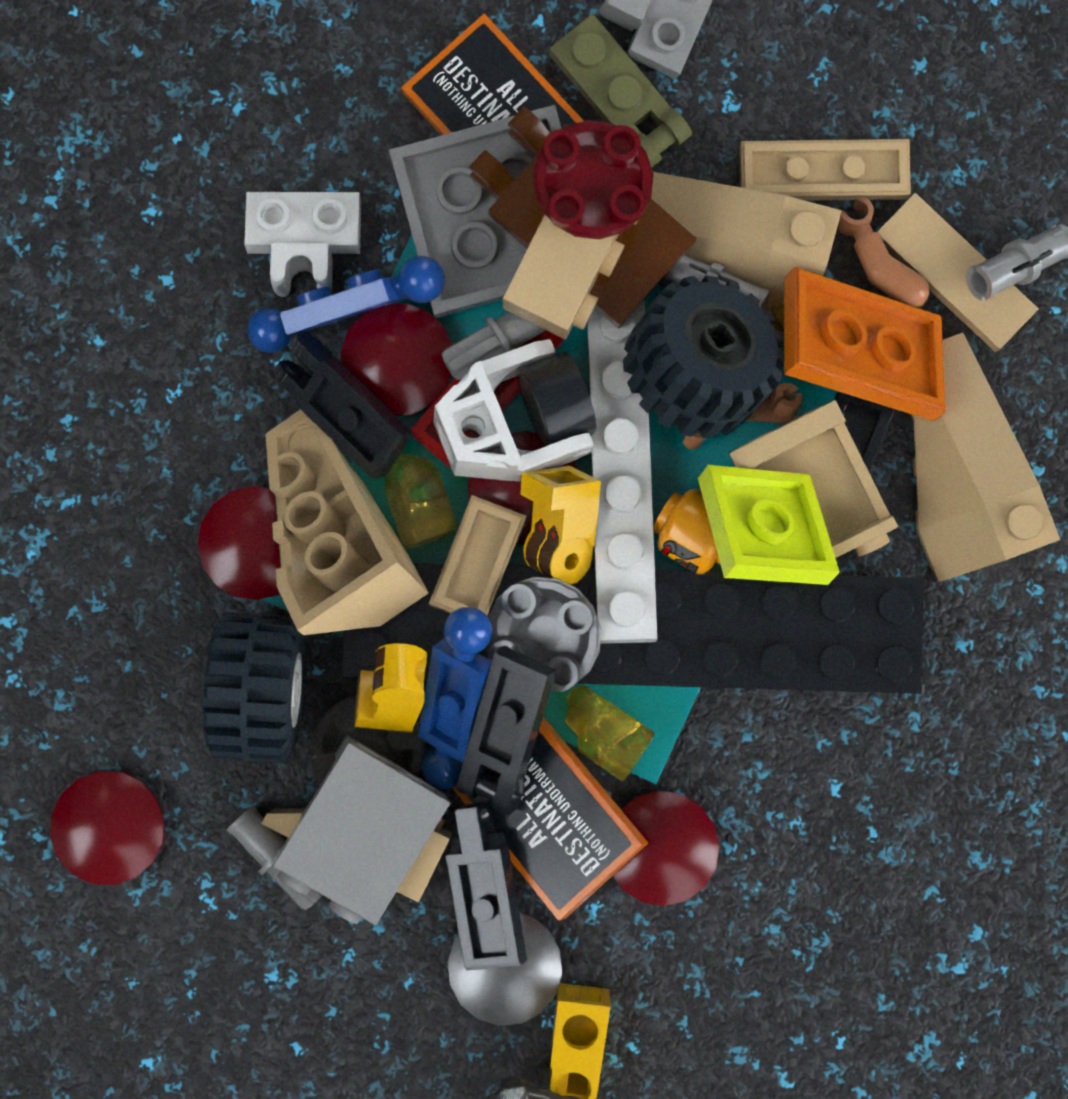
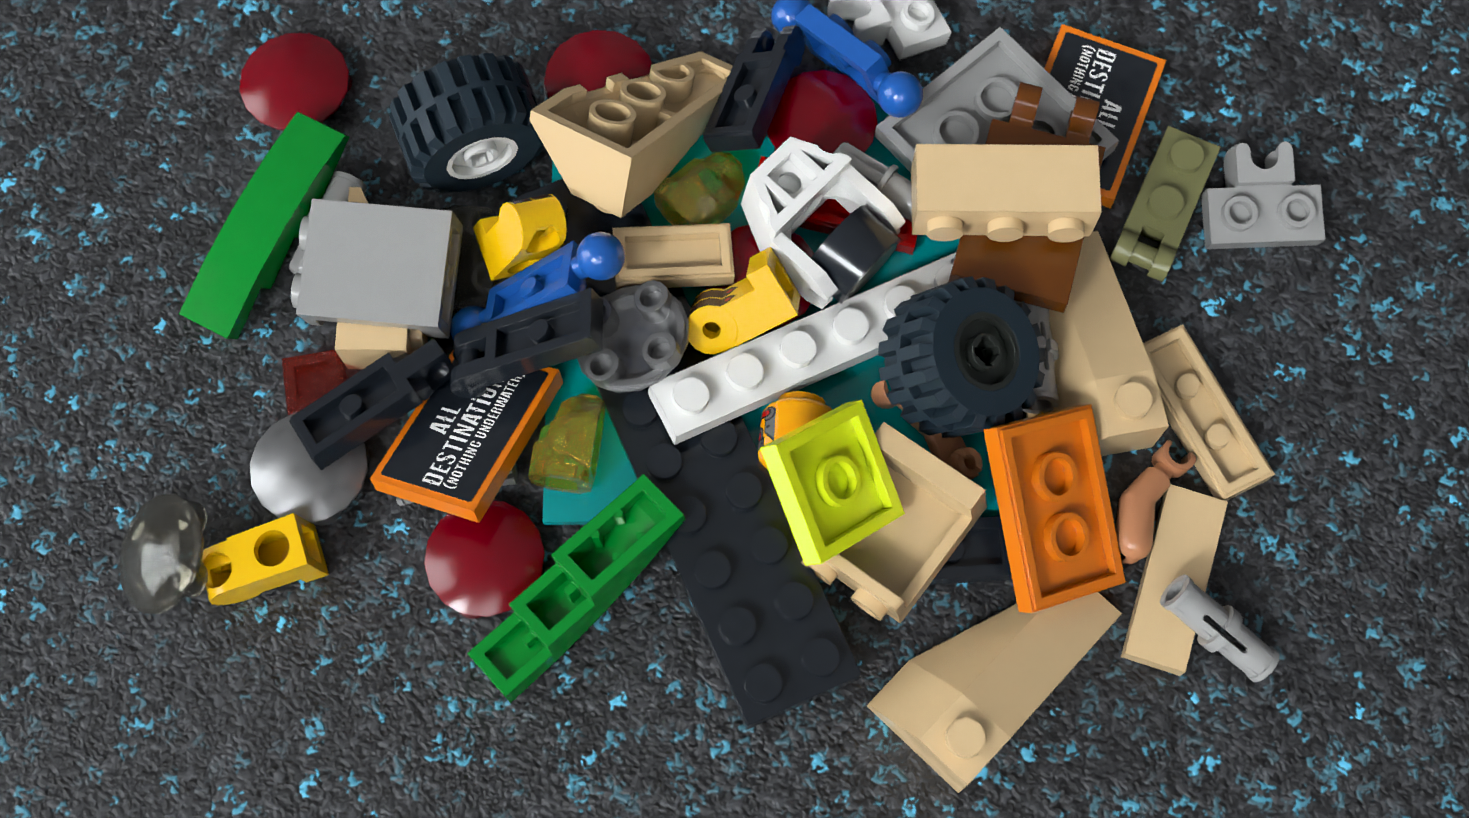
camera: 65 degrees right, 15 degrees down
dark red dish [533,120,654,240] -> none
none -> green slope [179,112,349,339]
none -> clear red tile [282,350,347,415]
none -> green slope [467,474,685,703]

